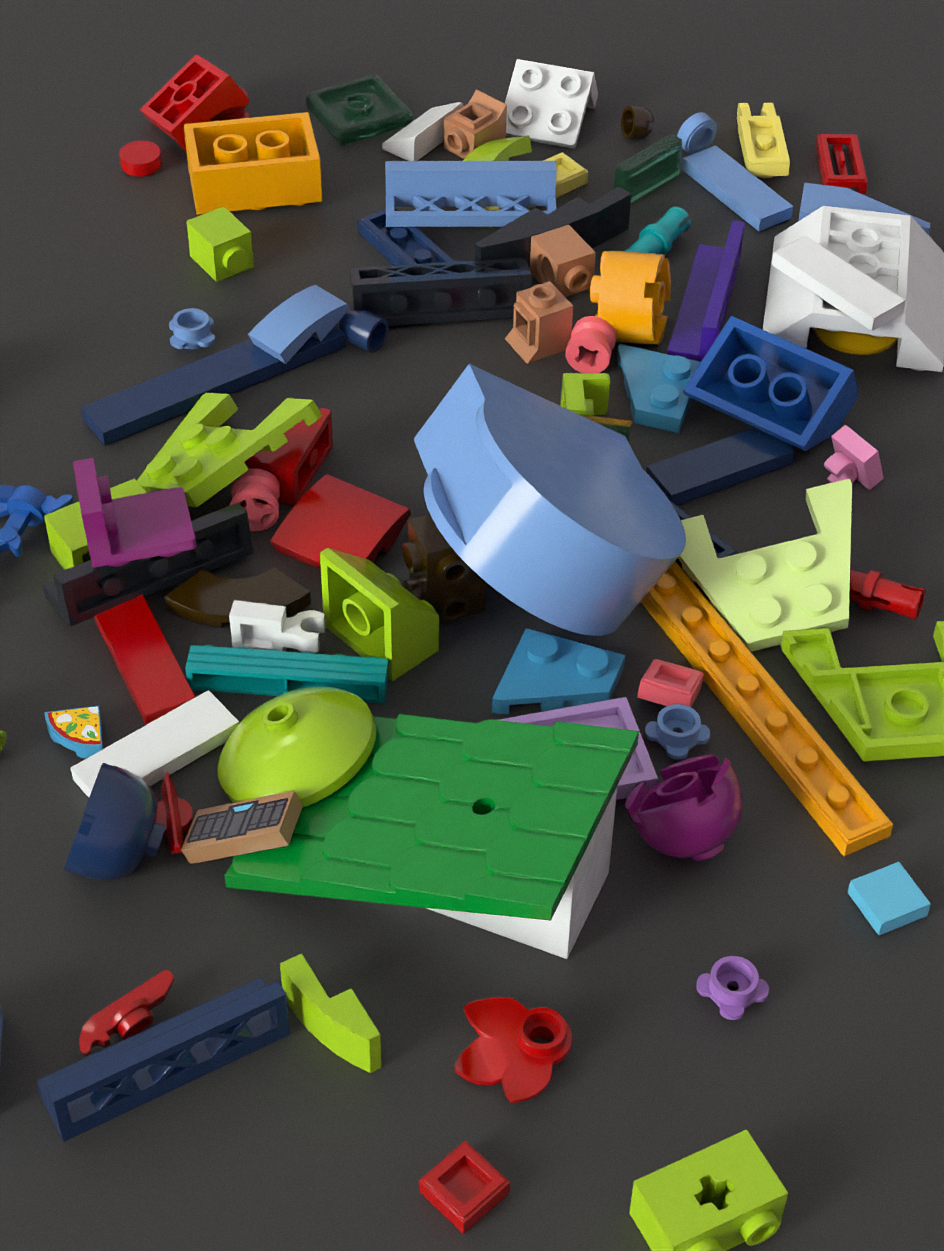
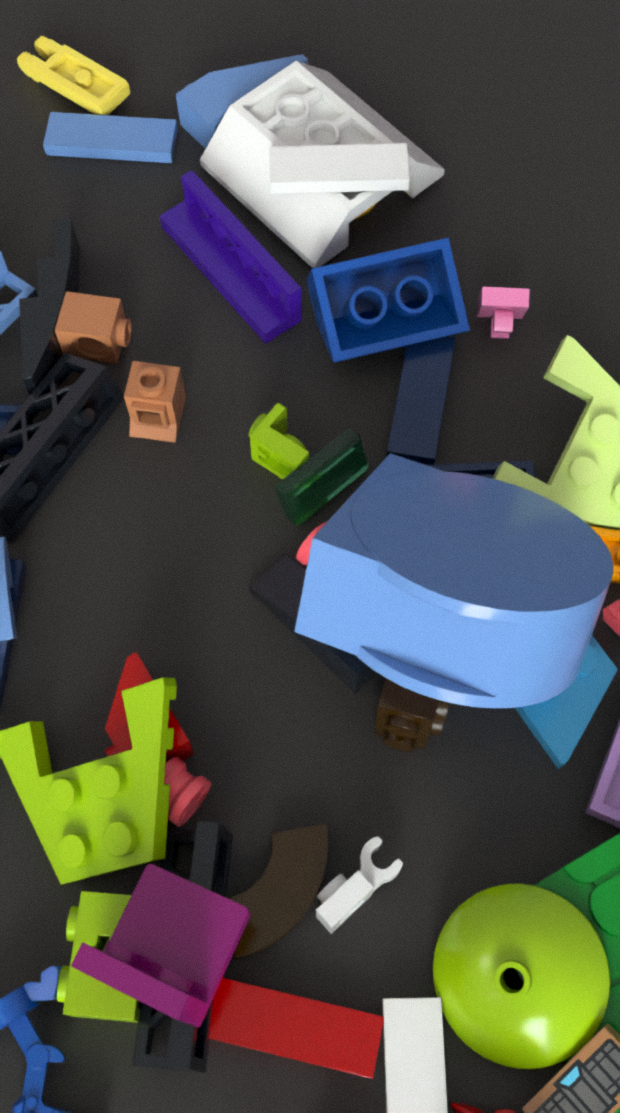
camera: 50 degrees left, 20 degrees up
teal piece [185,645,389,704] -> none
red slope [270,474,411,570] -> none
lime slope [320,548,439,682] -> none
dark blue hose [339,310,389,353] -> none
coral wheel [565,316,617,373] -> none
light orange brick [590,251,671,345] -> none
clear green tile [613,133,682,203] -> none
dark azure wing [617,344,701,434] -> none
teal pin [624,206,691,255] -> none
medium blue tile [677,112,717,155] -> none
red tile [815,134,868,194] -> none

